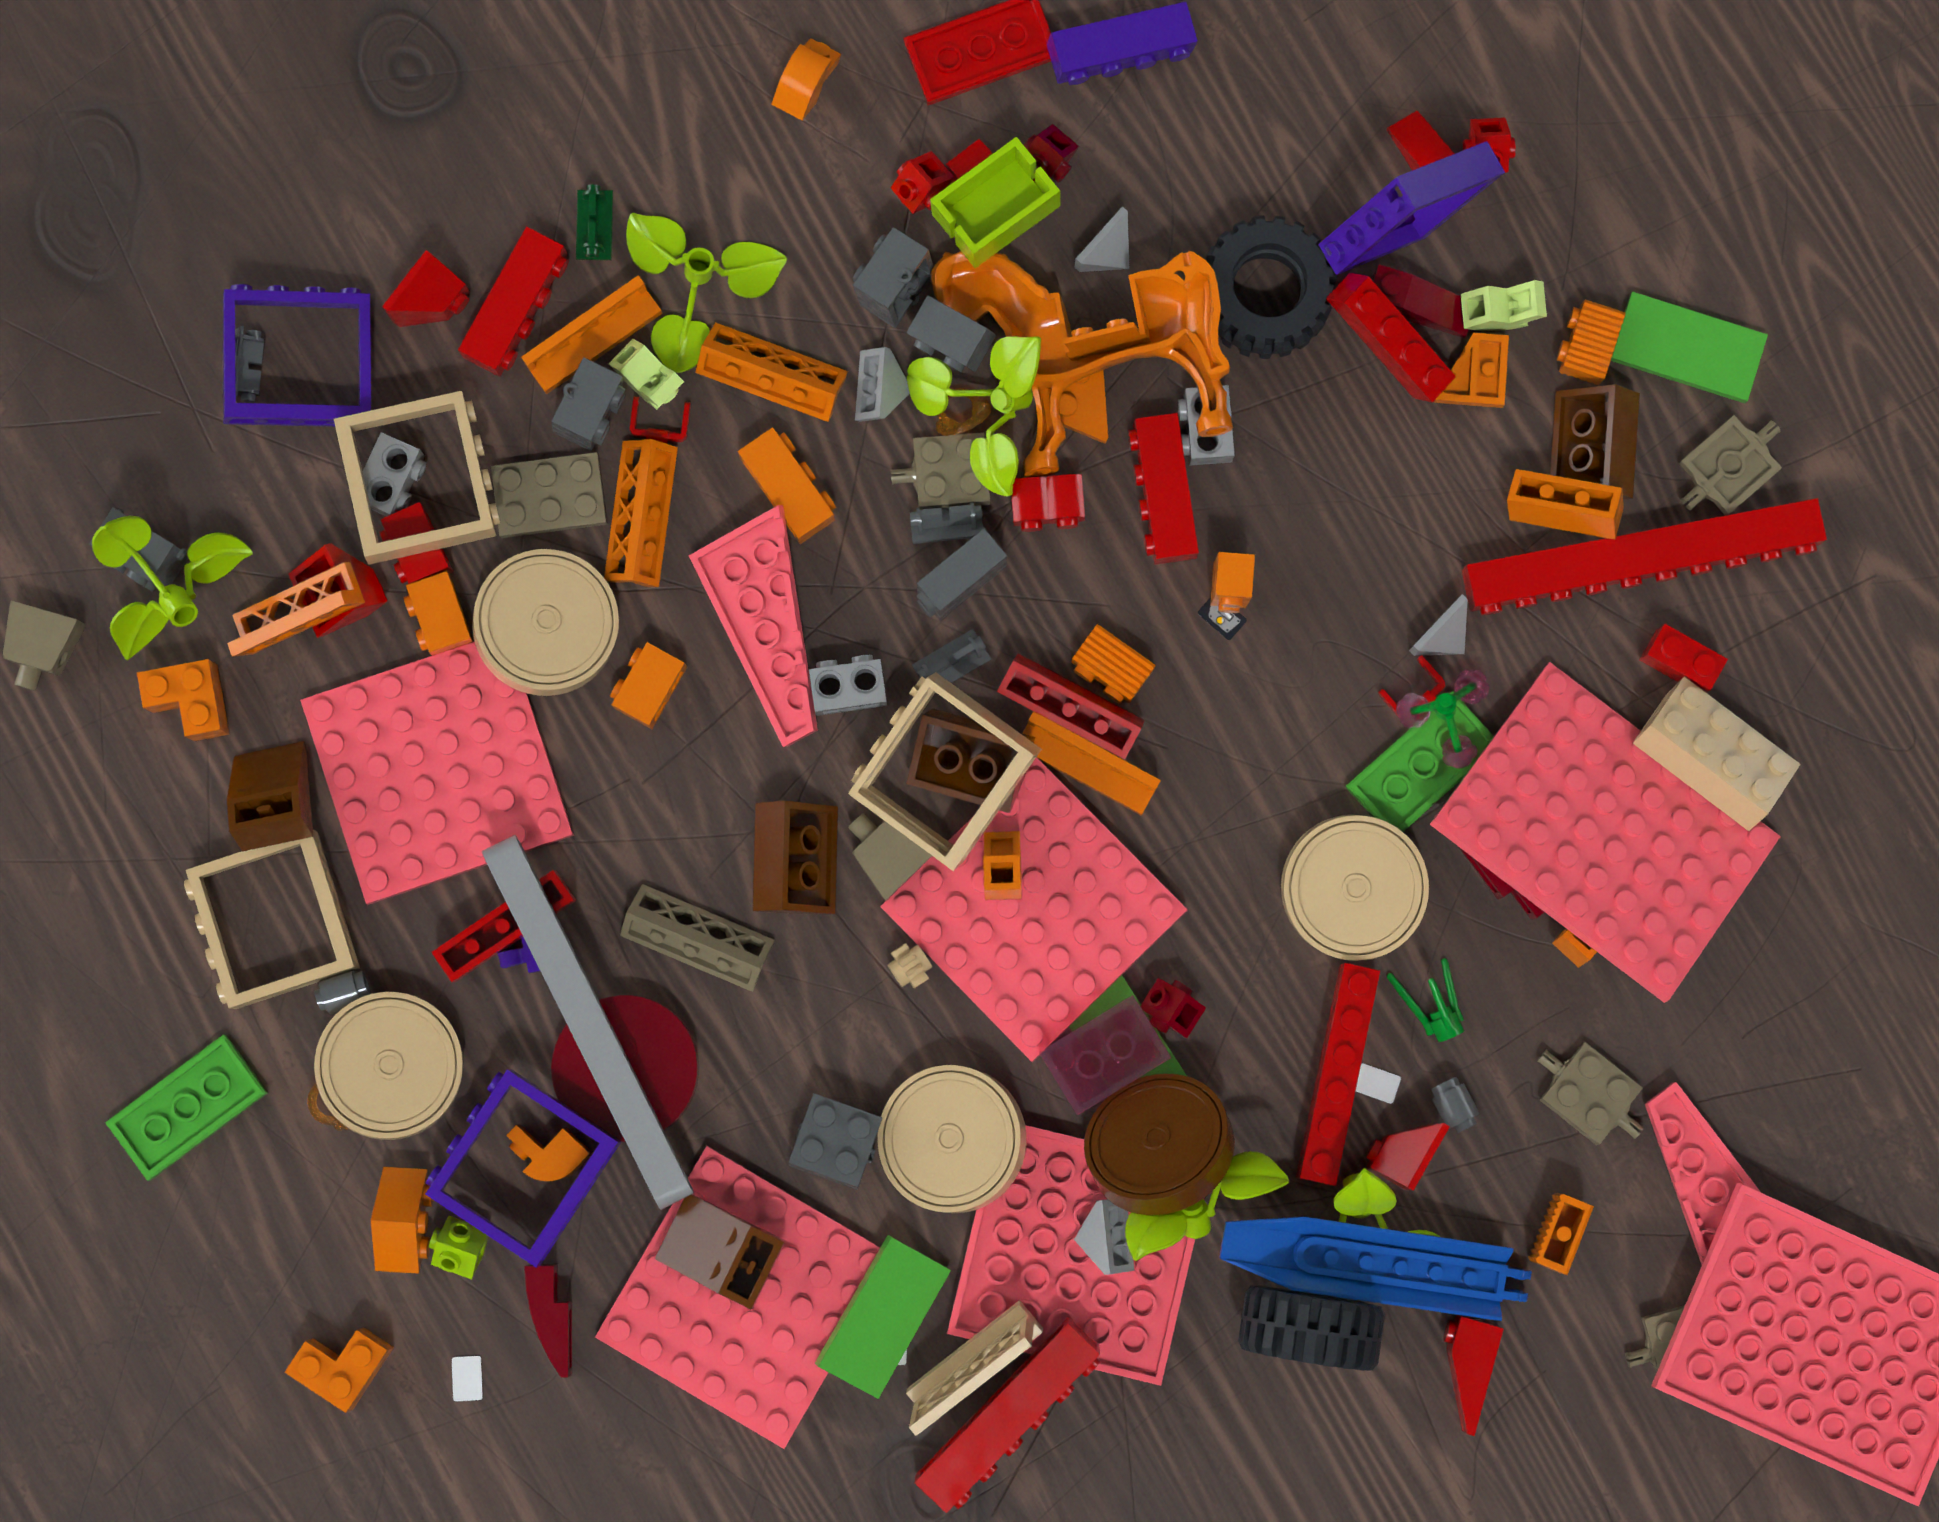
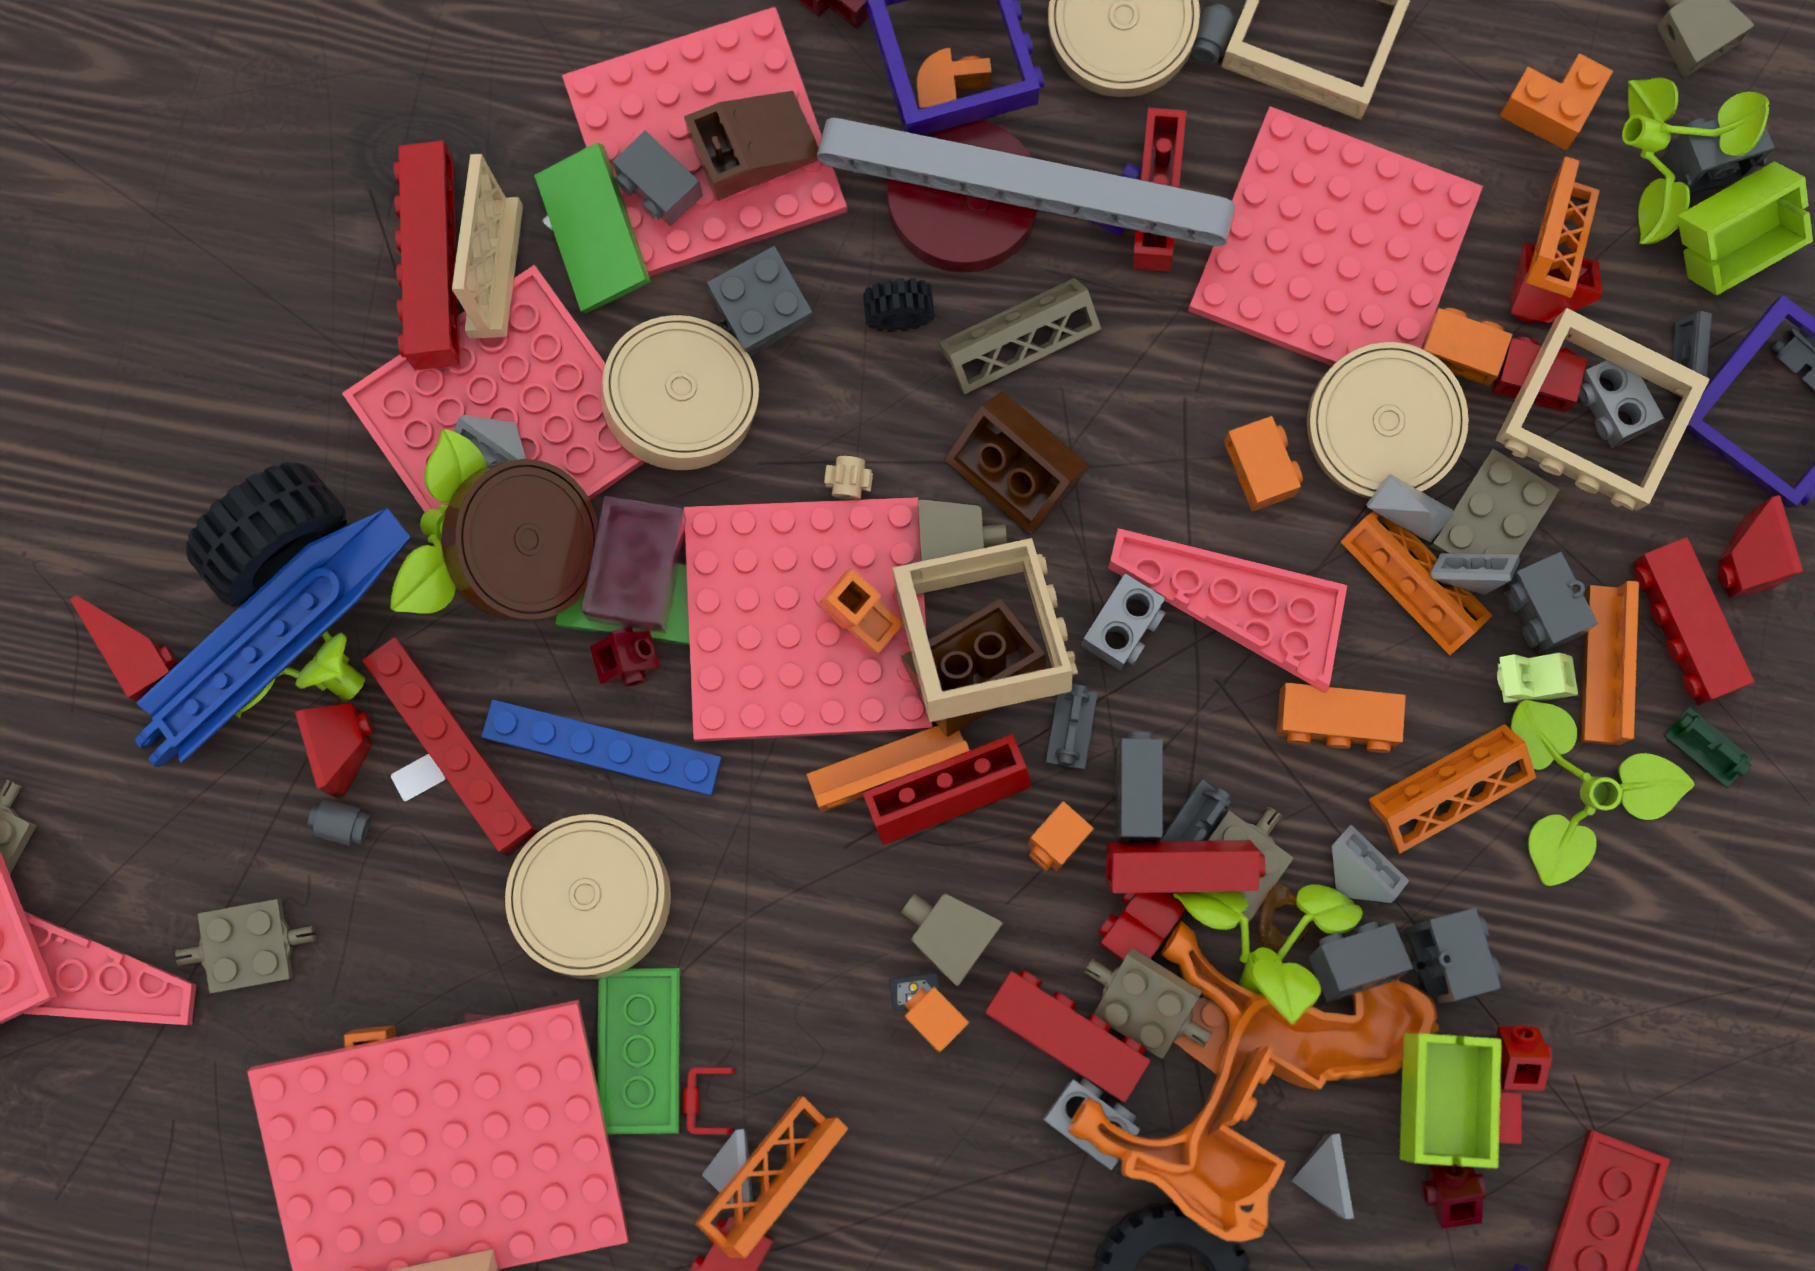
camera: 135 degrees right, 5 degrees down
reddish brown slope [227,741,313,852] -> none
red piece [630,396,691,444] -> none
orange brick [771,38,841,121] -> none
orange brick [1071,624,1156,704] -> none
green plant [1387,958,1465,1042] -> none
clear pink plant [1396,669,1490,768] -> none
orange brick [1528,1193,1594,1275] -> none
none -> blue plate [481,699,722,797]
none -> dark grey brick [612,131,703,226]
none -> orange fence [695,1096,848,1258]
none -> black tyre [863,278,935,332]
none -> dark tan torso [901,893,1003,987]
none -> orange brick [1027,801,1094,872]
none -> dark tan plate [1084,948,1212,1060]
none -> red brick [1106,840,1266,893]
none -> light grey slope [1366,474,1454,543]
none -> light grey slope [1431,553,1520,595]
none -> dark grey tile [1670,311,1712,396]
none -> lime piece [1677,161,1813,296]

